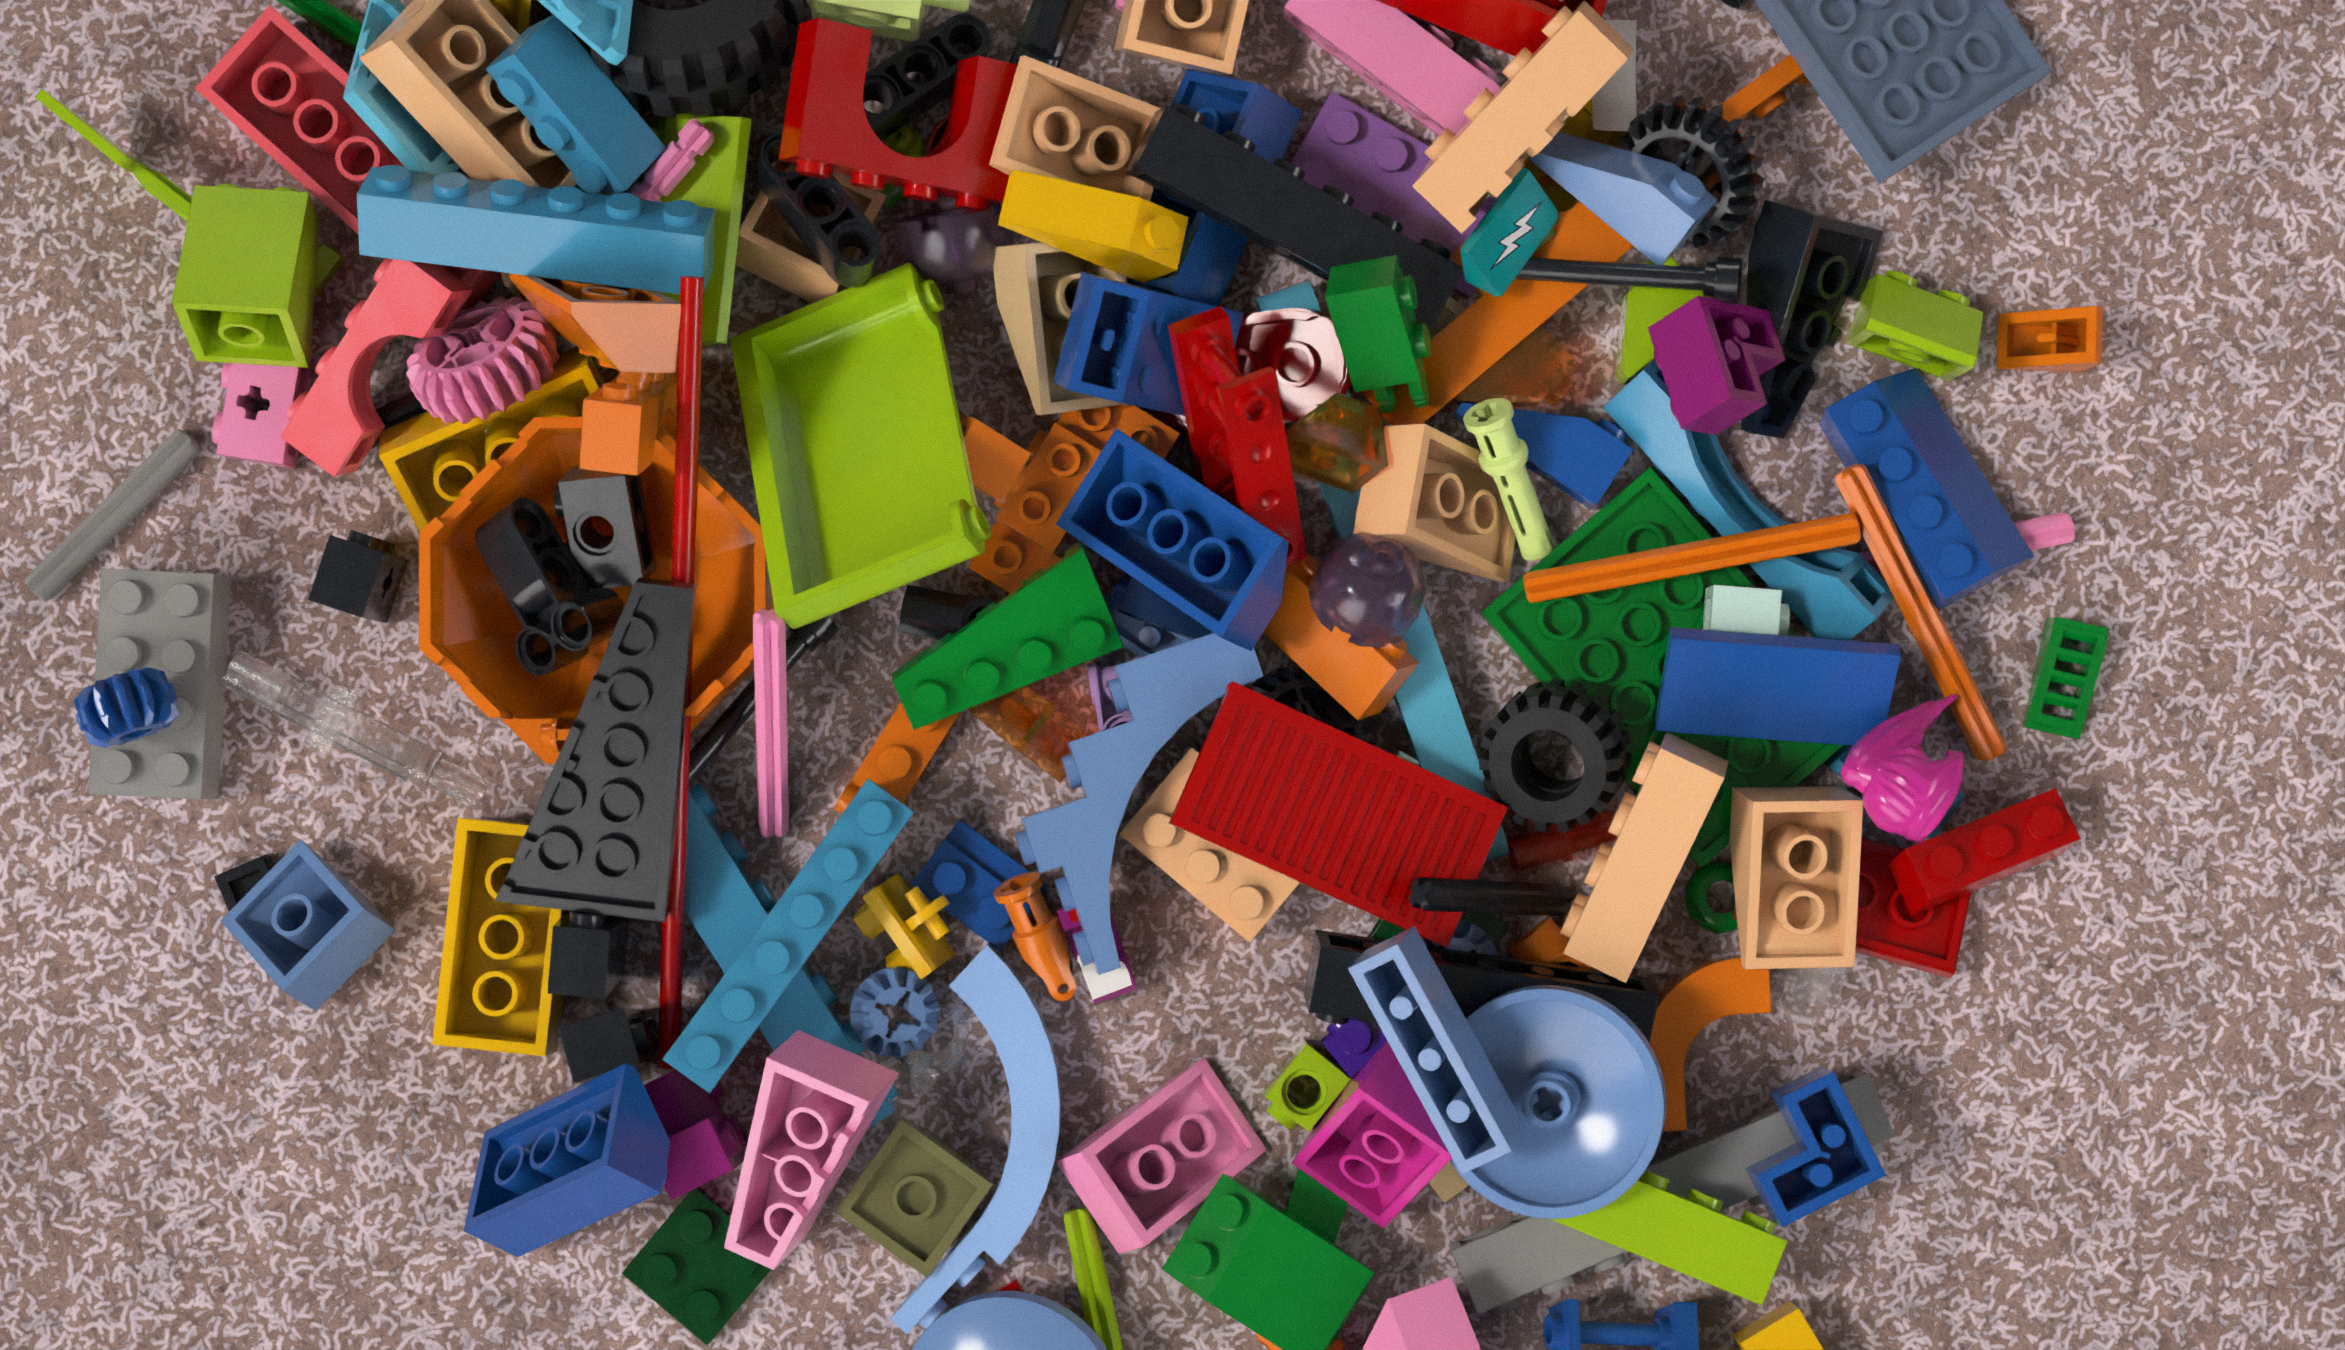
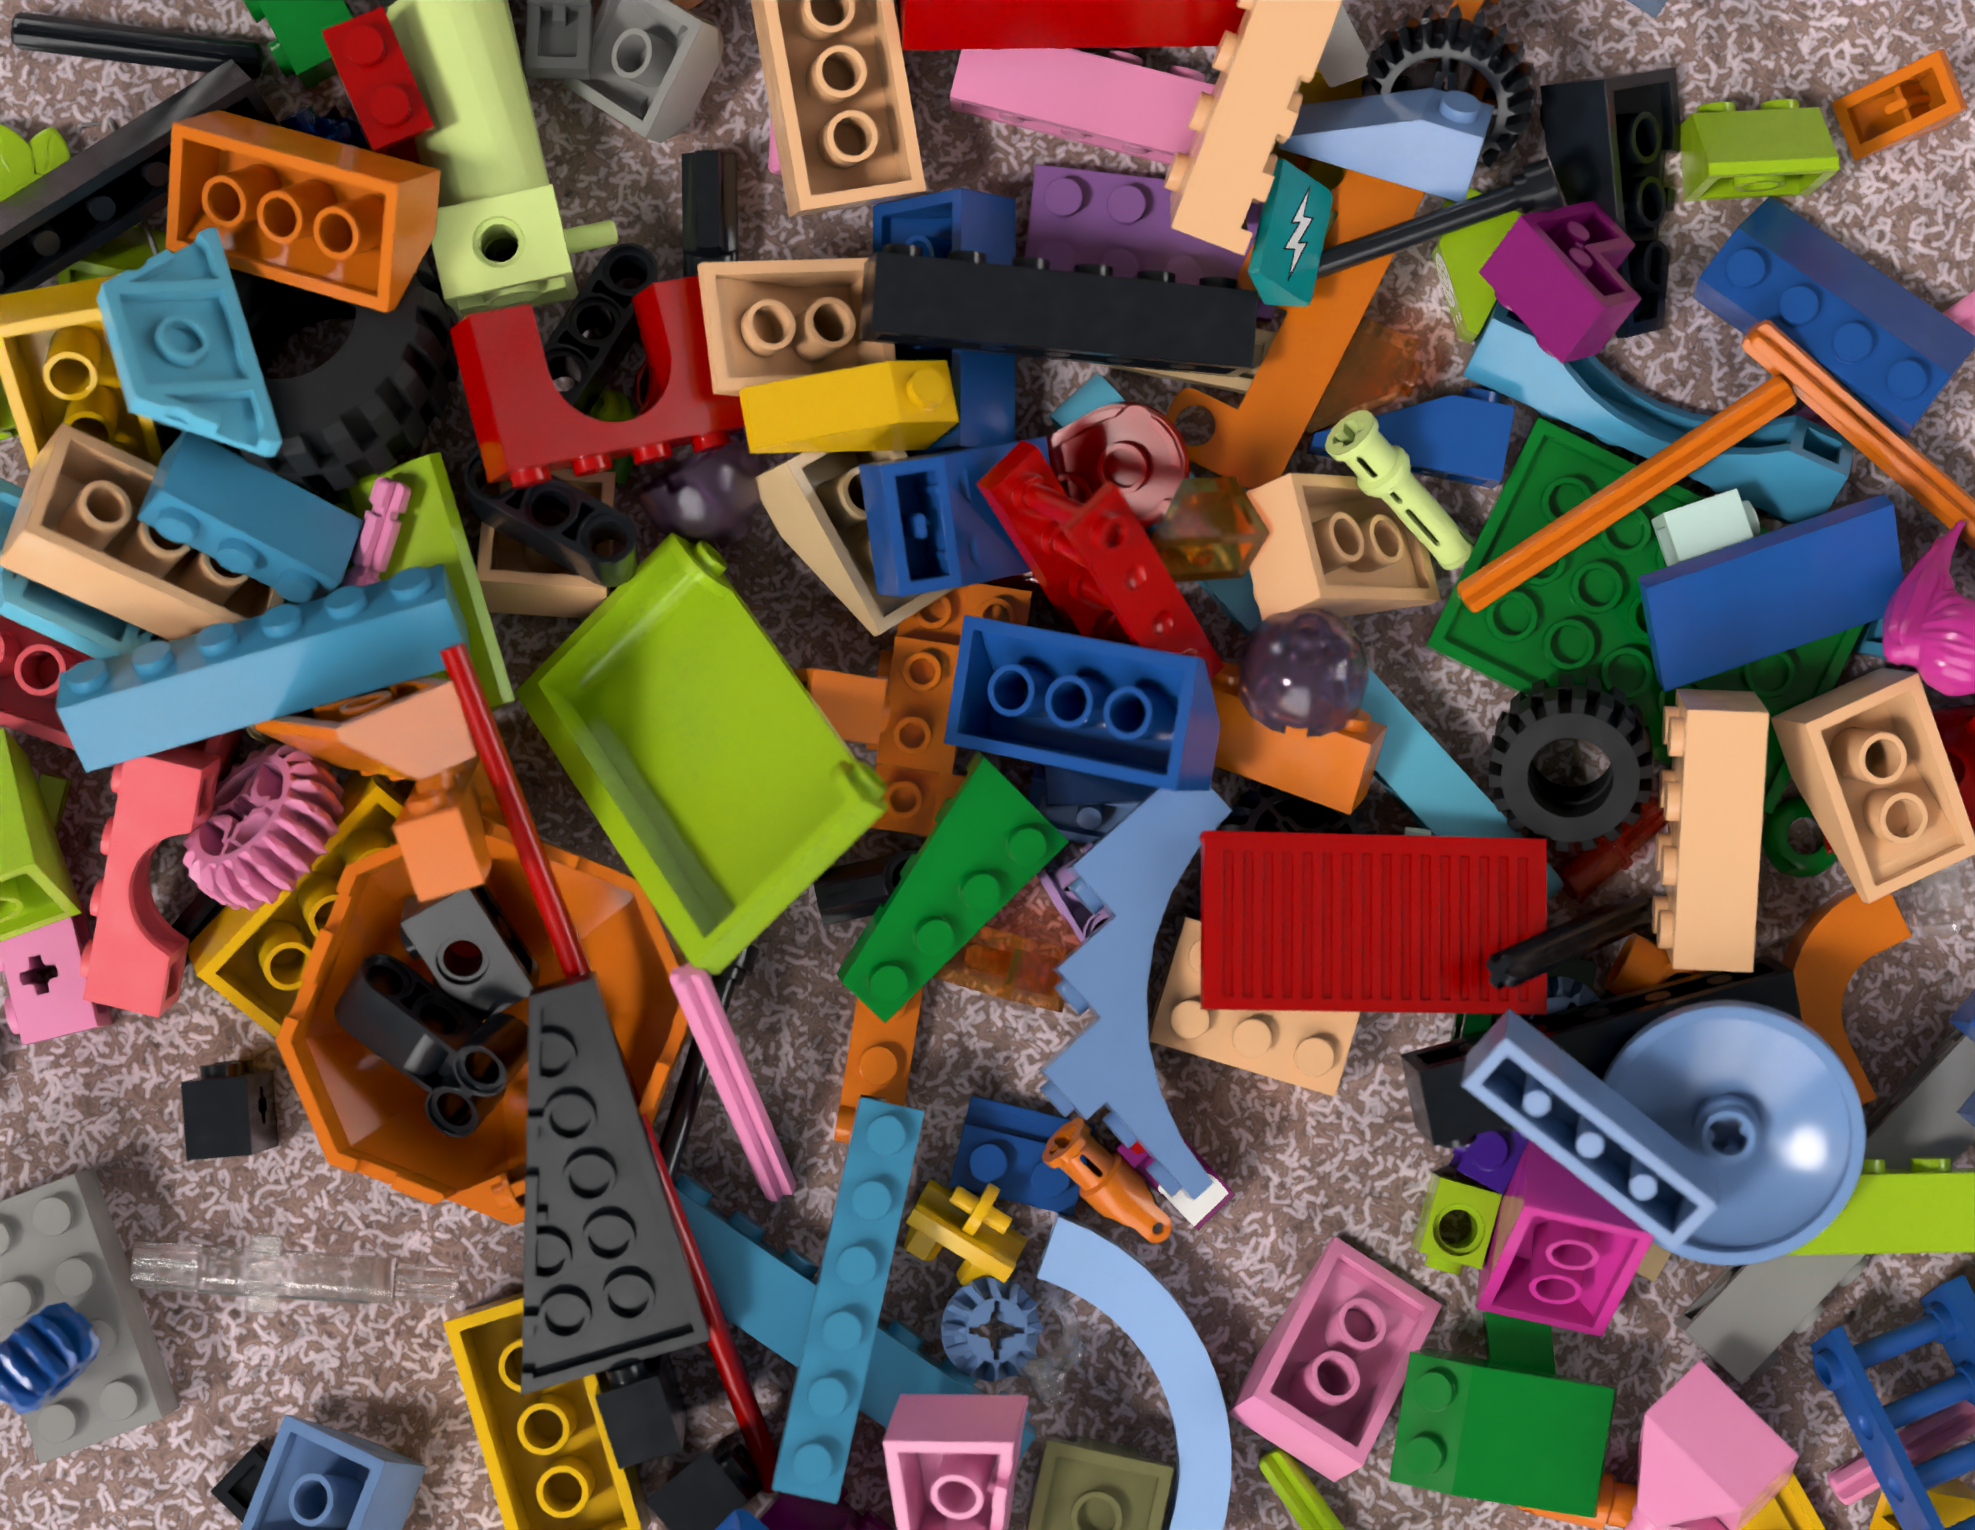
camera: 25 degrees left, 0 degrees up
green hinge [1325,255,1431,414] -> none

